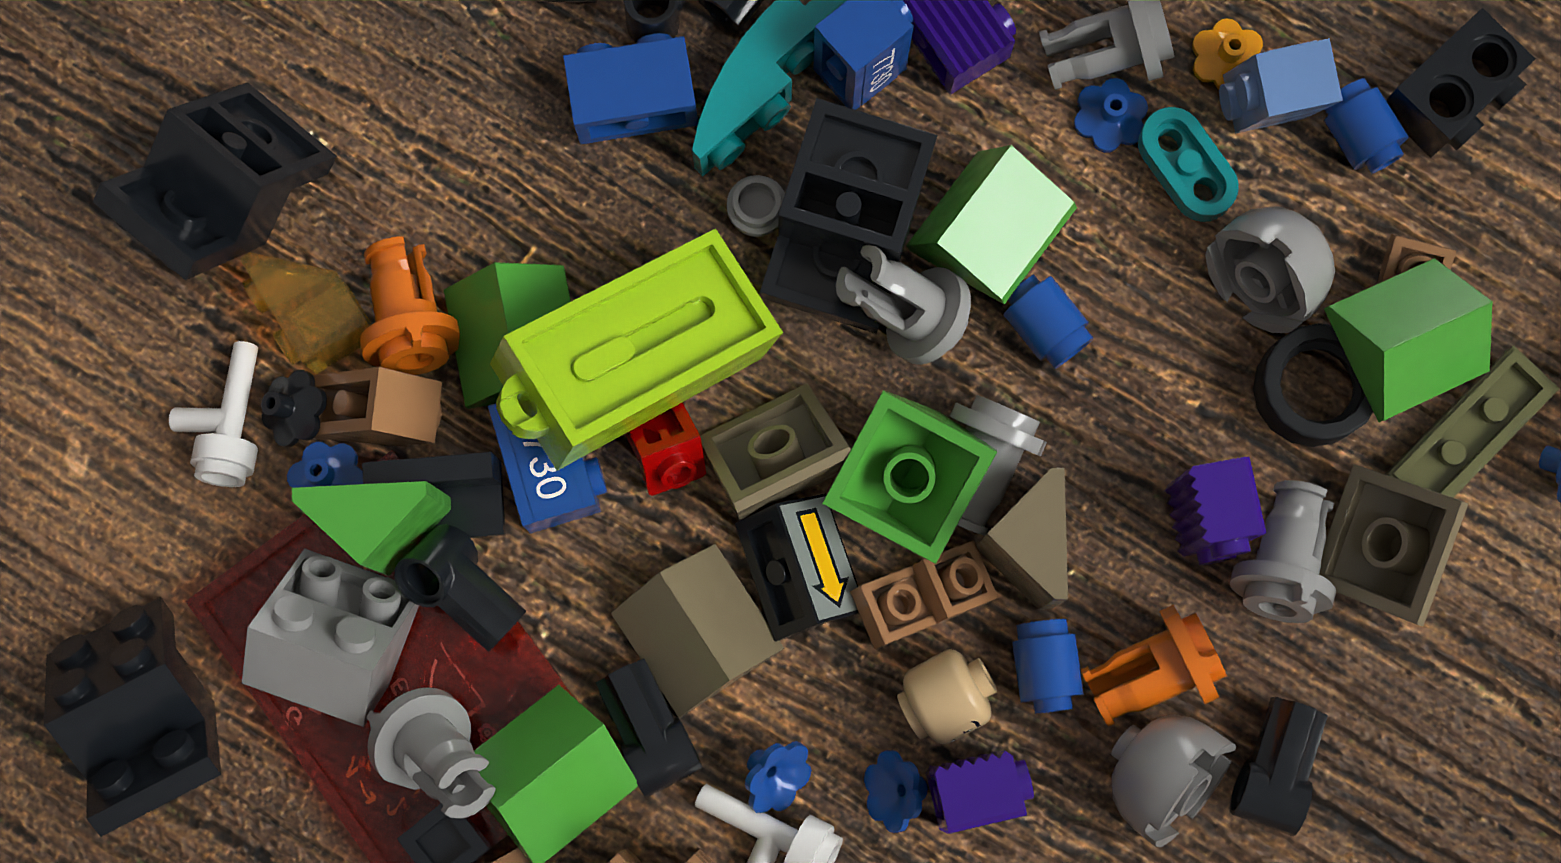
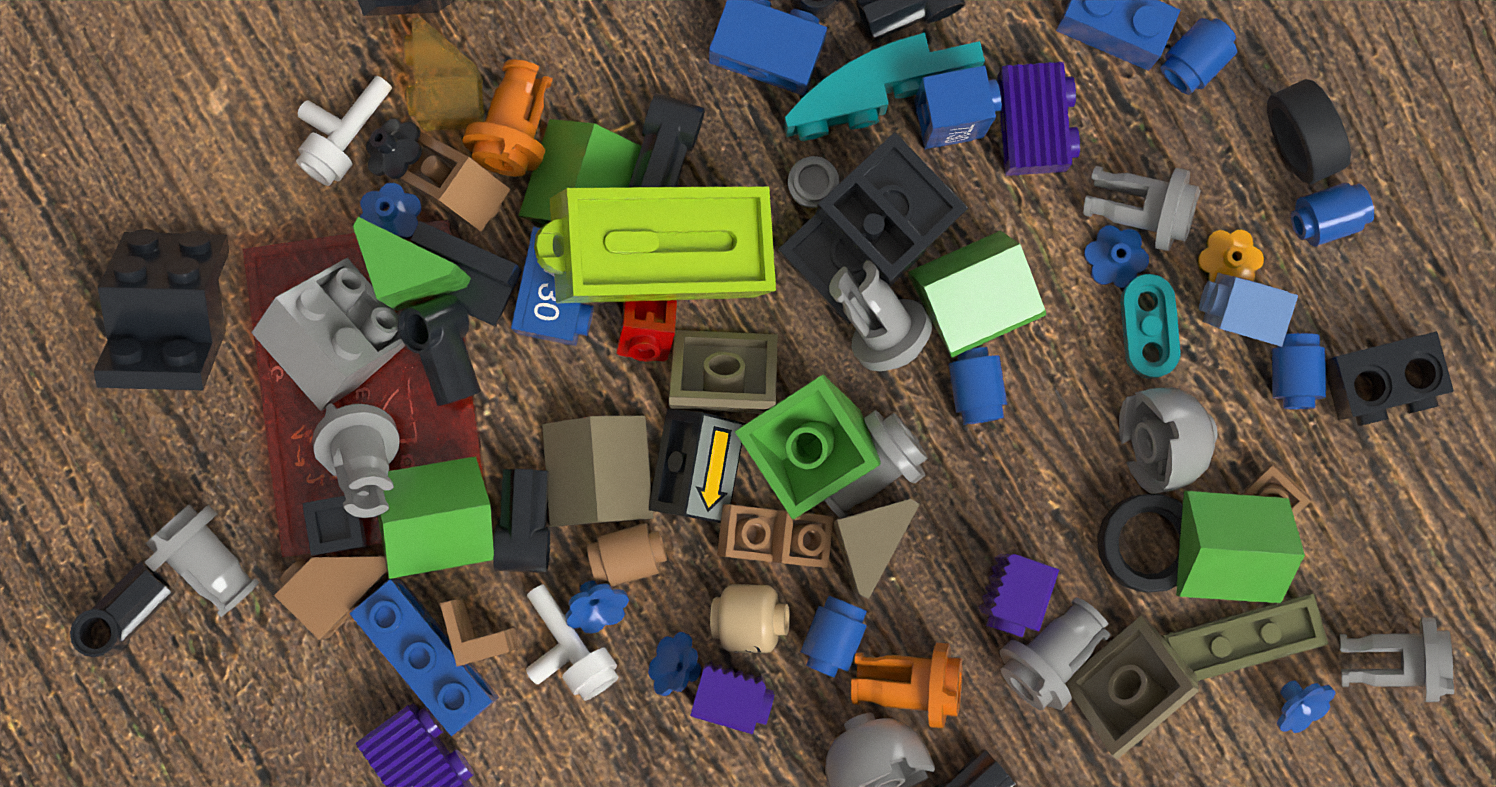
camera: 25 degrees right, 5 degrees up
none -> medium nougat brick [587,523,667,586]
none -> black piece [629,92,705,188]

